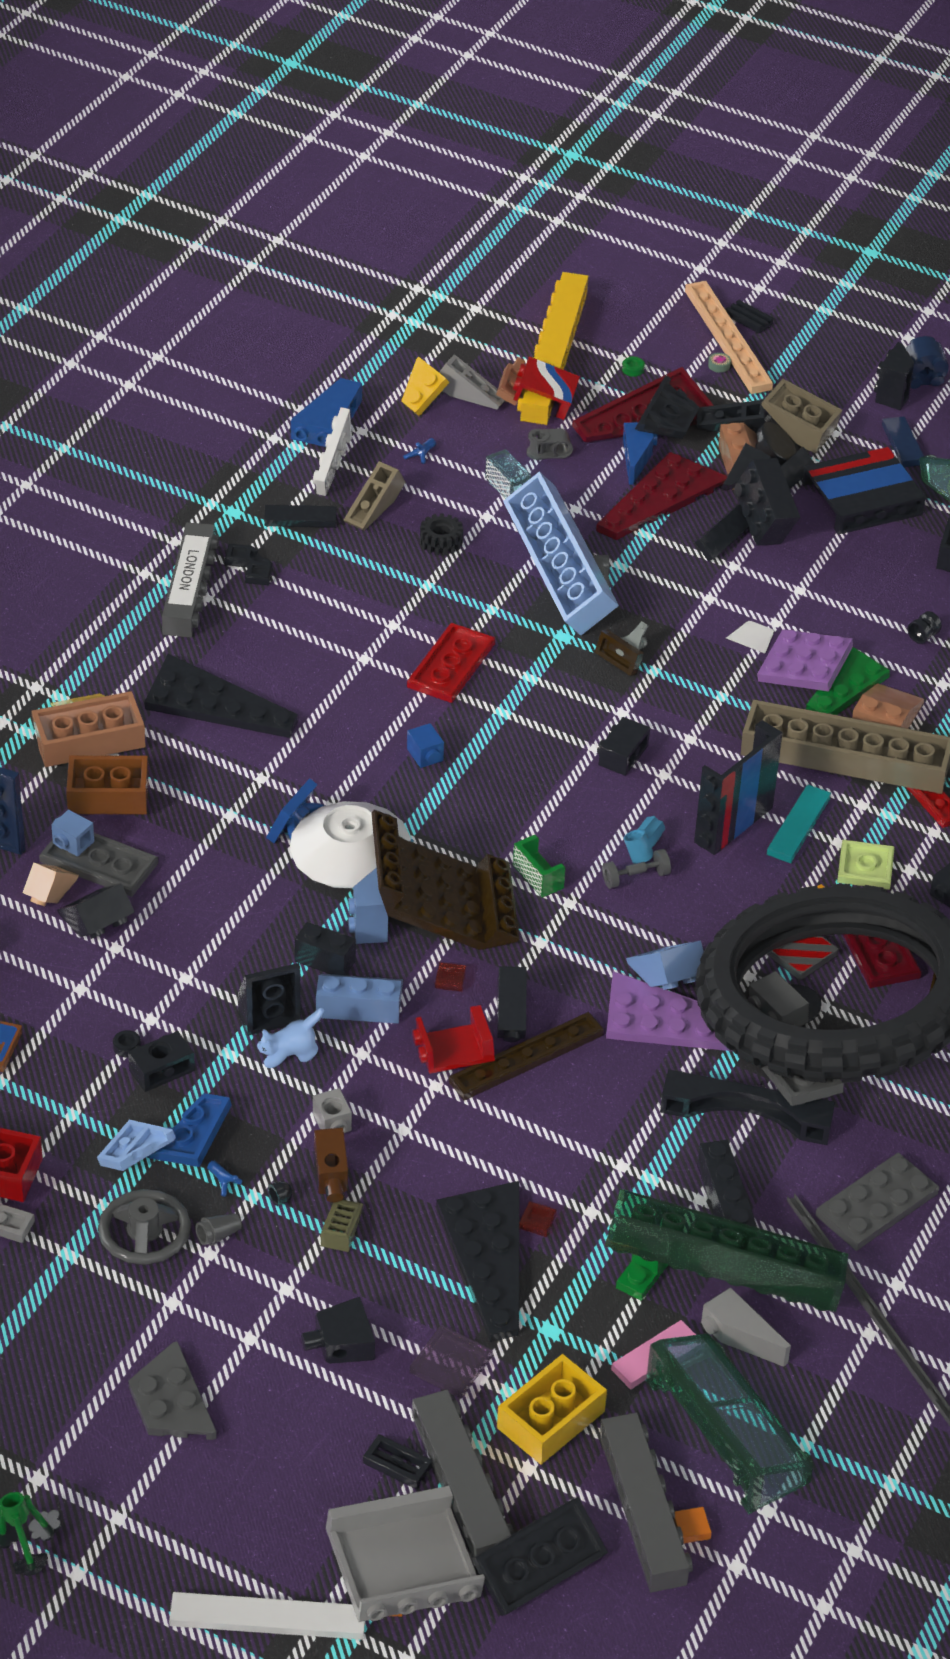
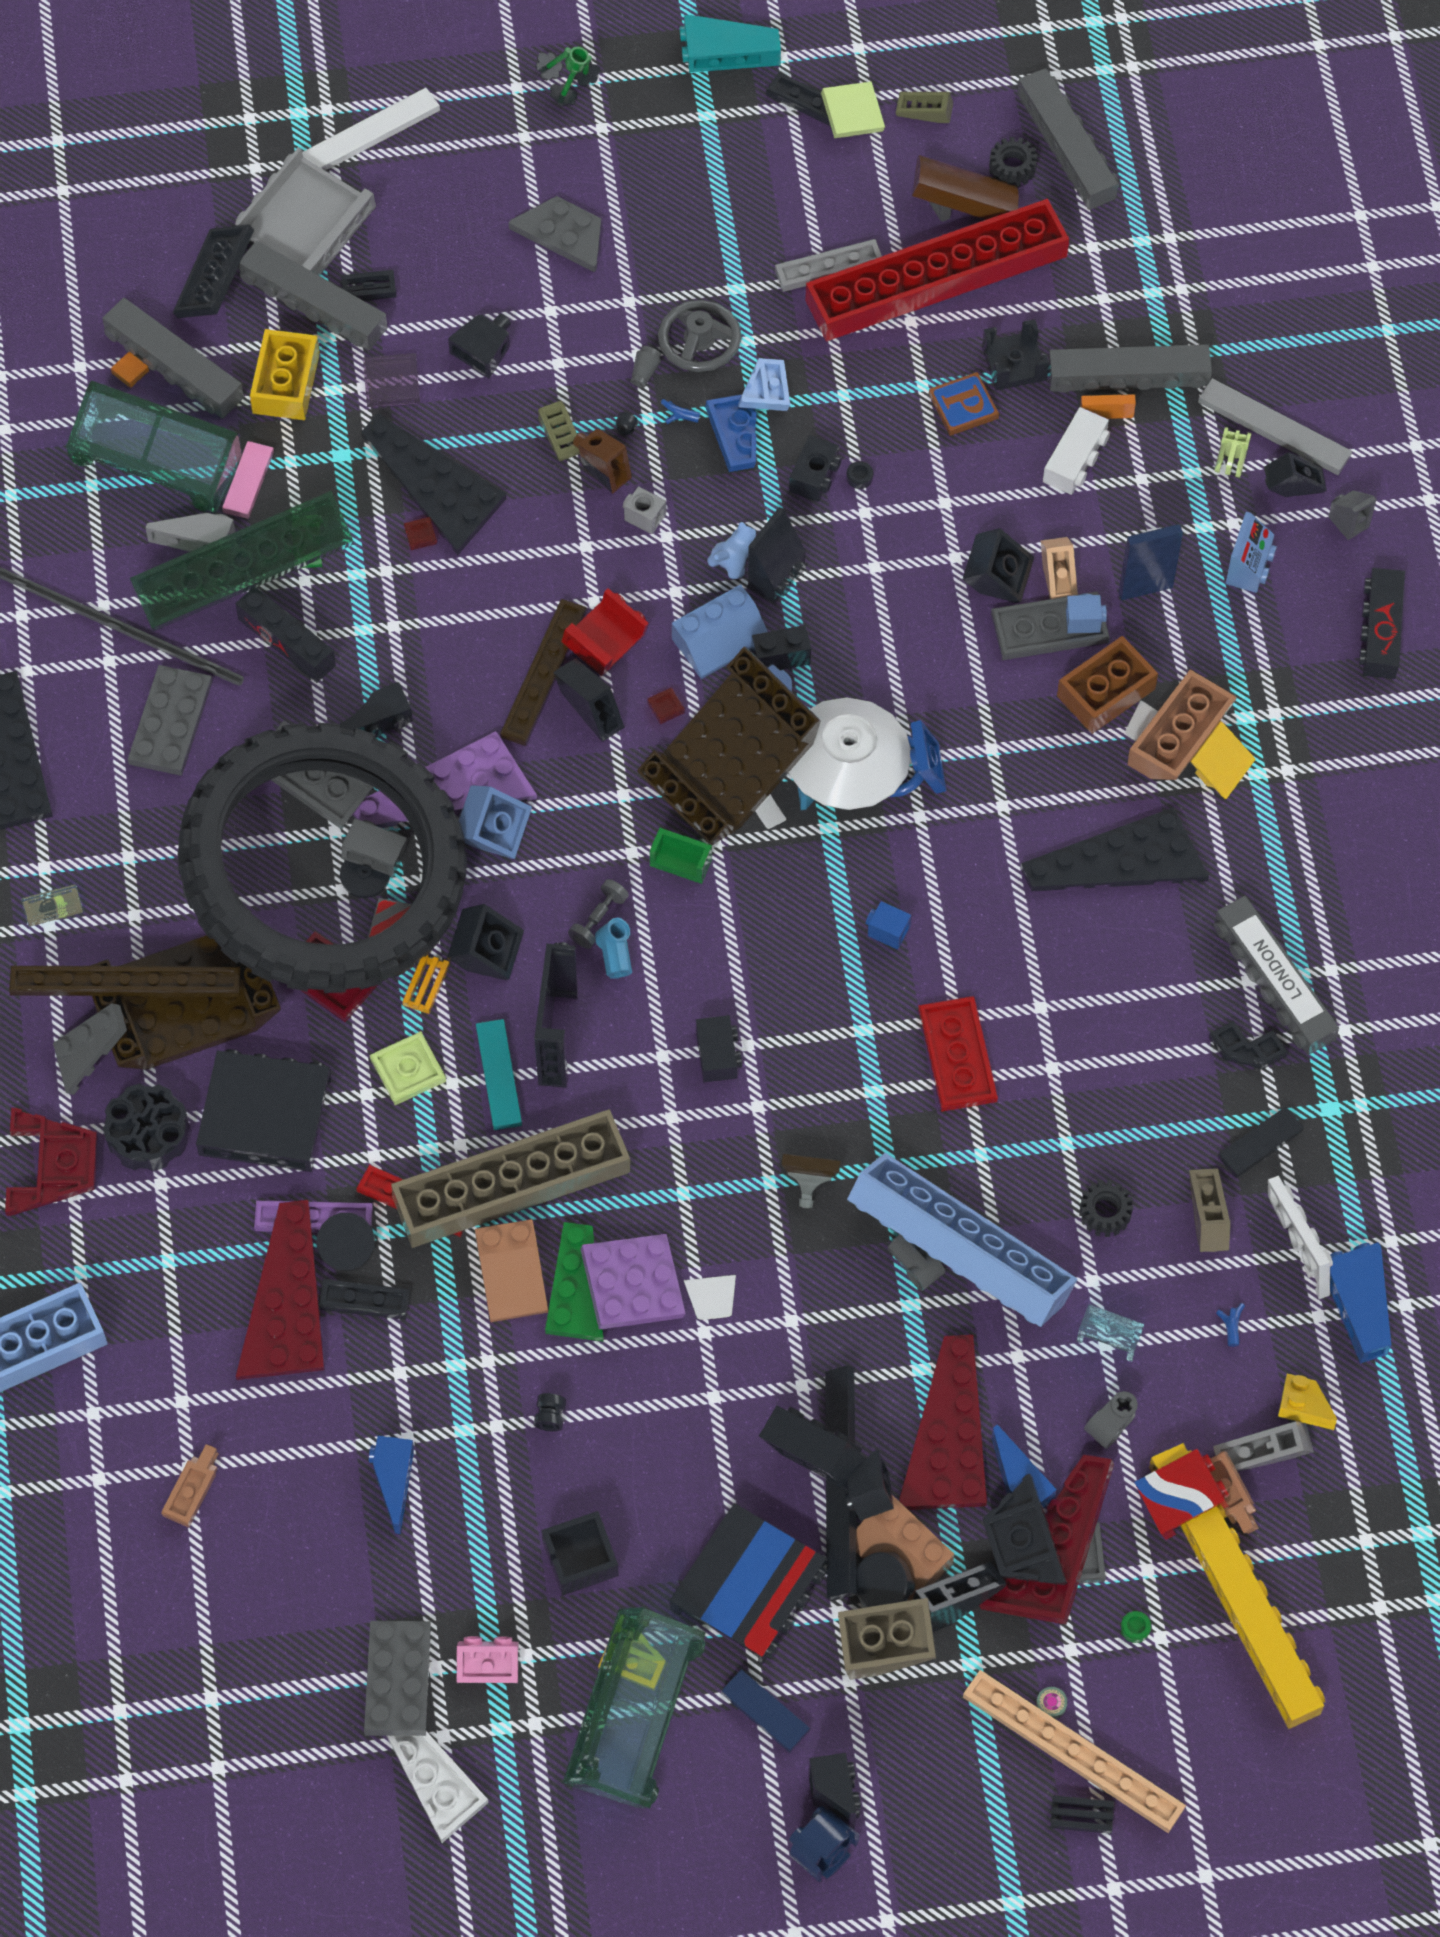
camera: 145 degrees right, 20 degrees up
none -> black slope [447,904,524,980]

